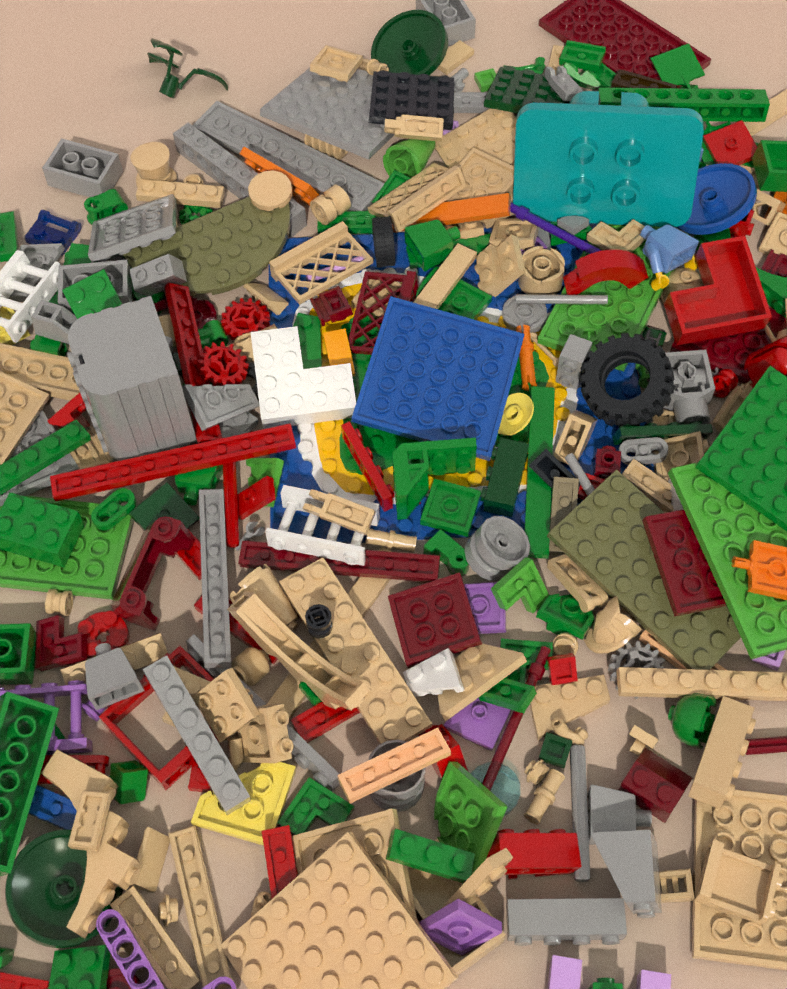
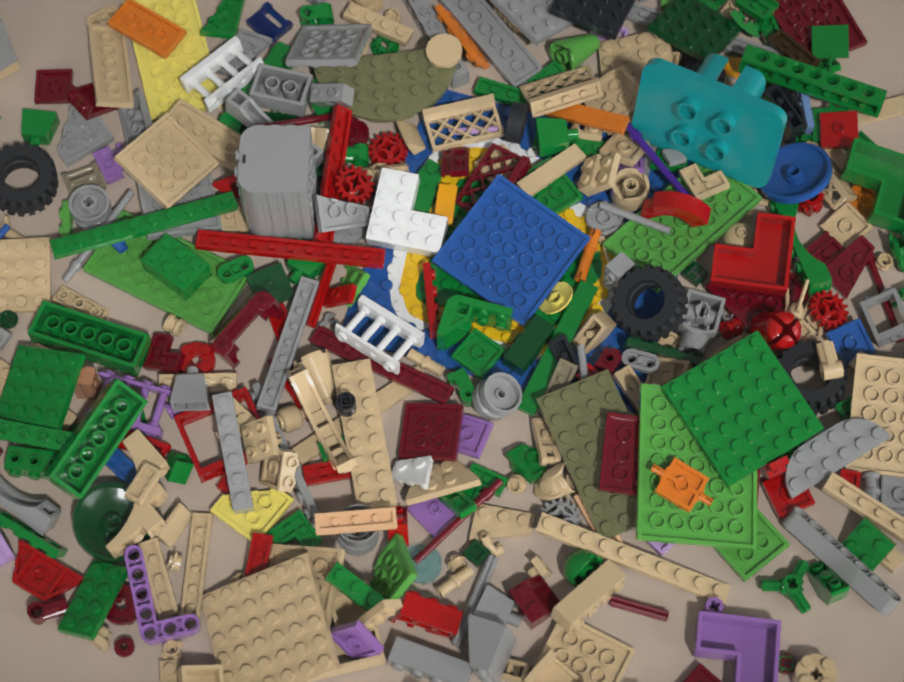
camera: 20 degrees right, 5 degrees up
green plate [62,269,123,319] -> none
tan arm [228,737,243,772] -> none
tan hinge [303,489,376,535] -> none
tan wheel [310,185,351,225] -> none
tan hinge [384,115,444,142] -> none
bright green plate [491,557,549,613] -> none
light grey hinge [545,66,583,101] -> none
red tile [547,653,578,685] -> none
medium blue torso [640,225,699,291] -> none

